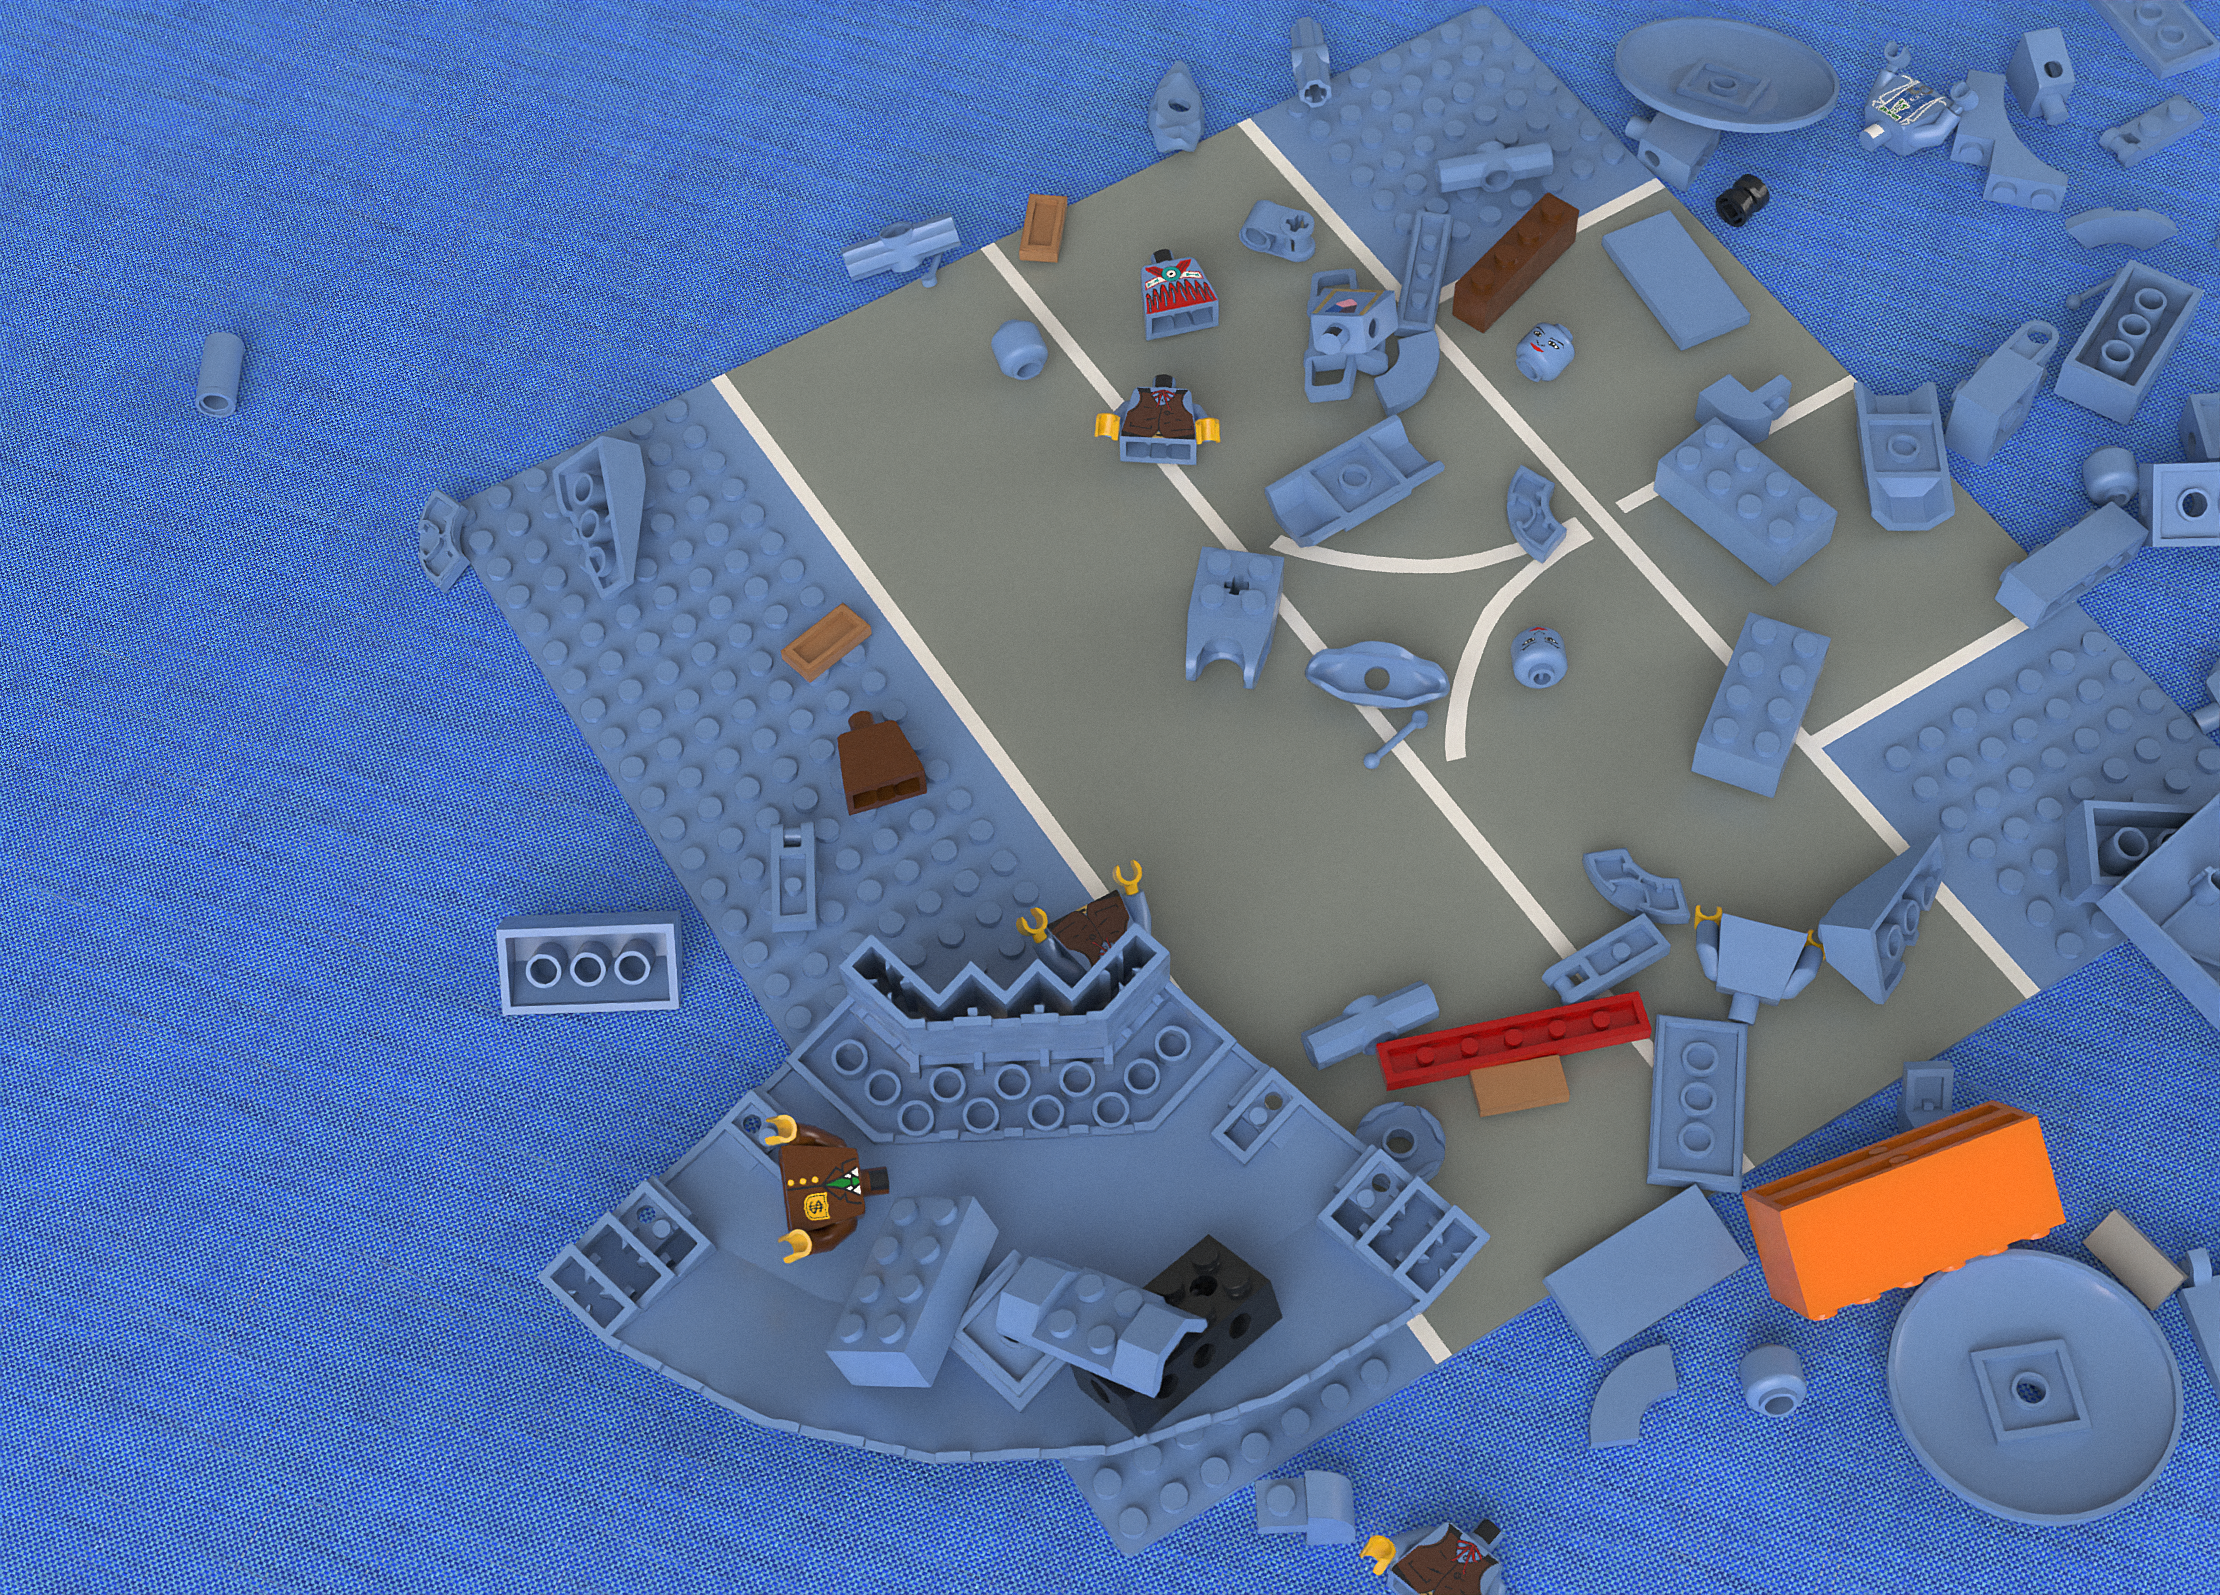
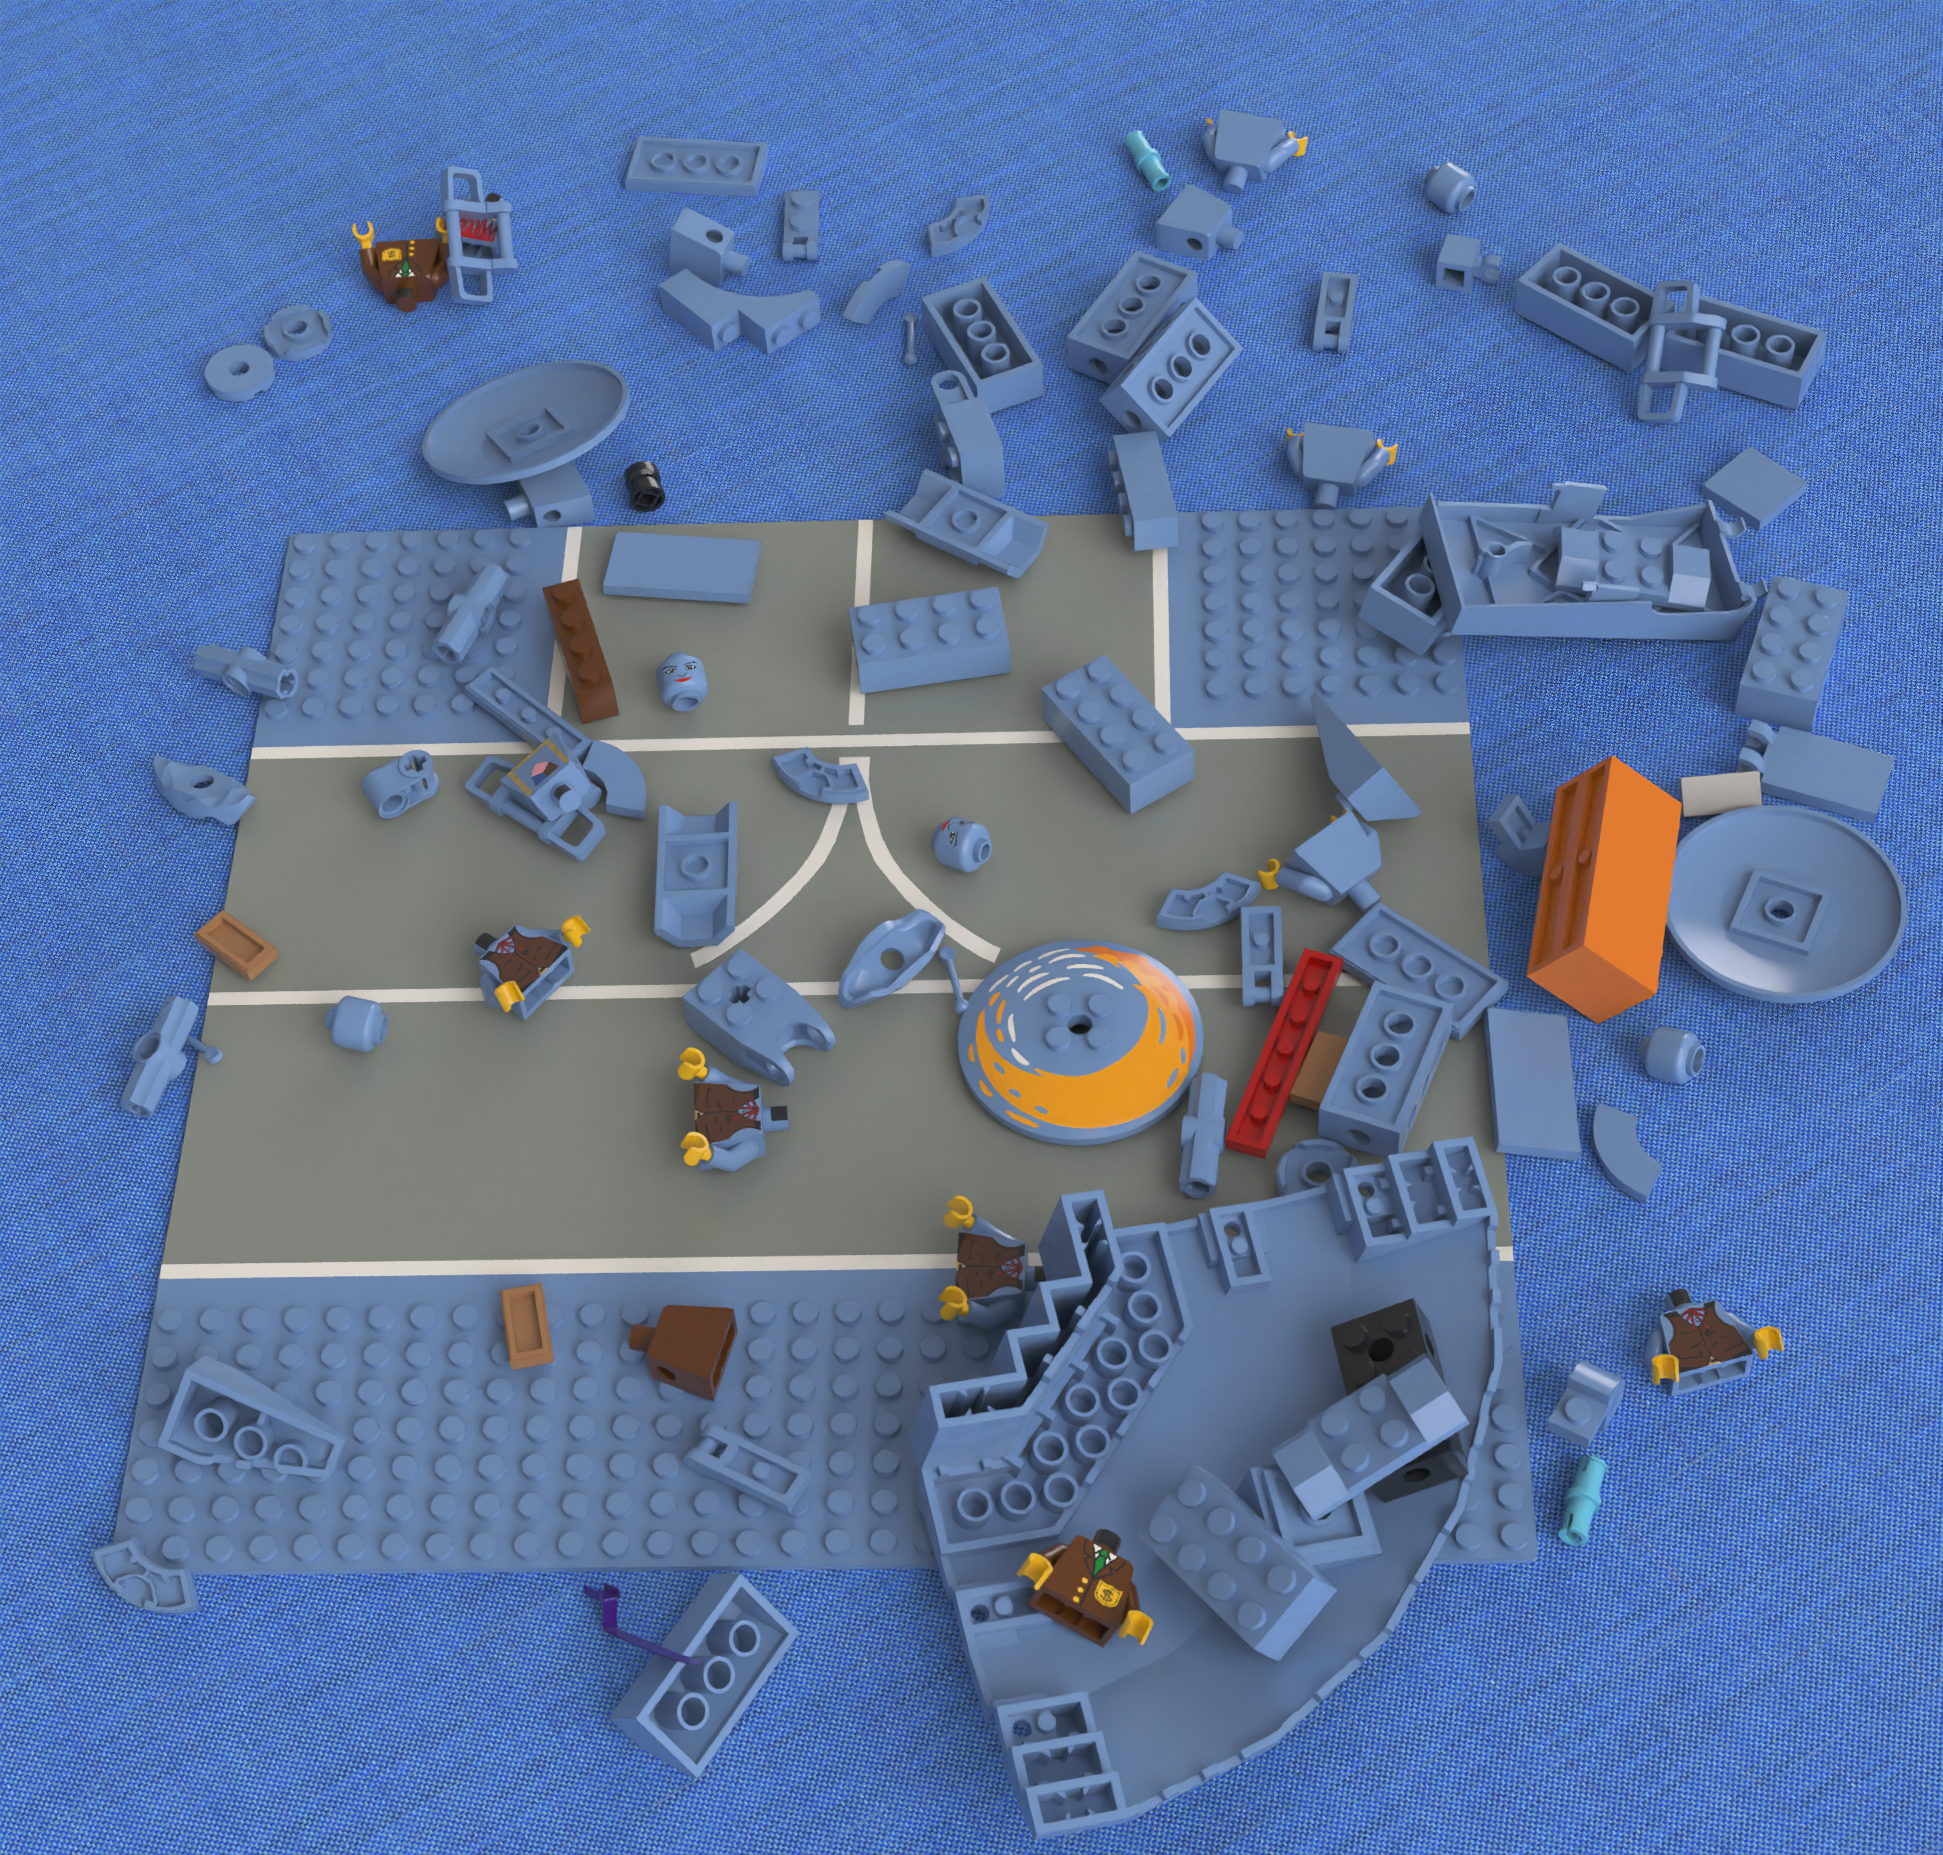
camera: 55 degrees left, 5 degrees down
torso [1141,249,1219,340] -> none
medium blue brick [1694,374,1792,445] -> none
medium blue torso [1859,41,1979,156] -> none
medium blue head [2082,445,2139,506] -> none
none -> dark purple piece [584,1582,704,1665]
none -> torso [677,1047,790,1172]
none -> dish [958,940,1204,1146]
none -> medium blue brick [1318,981,1454,1158]
none -> medium azure pin [1558,1456,1607,1546]

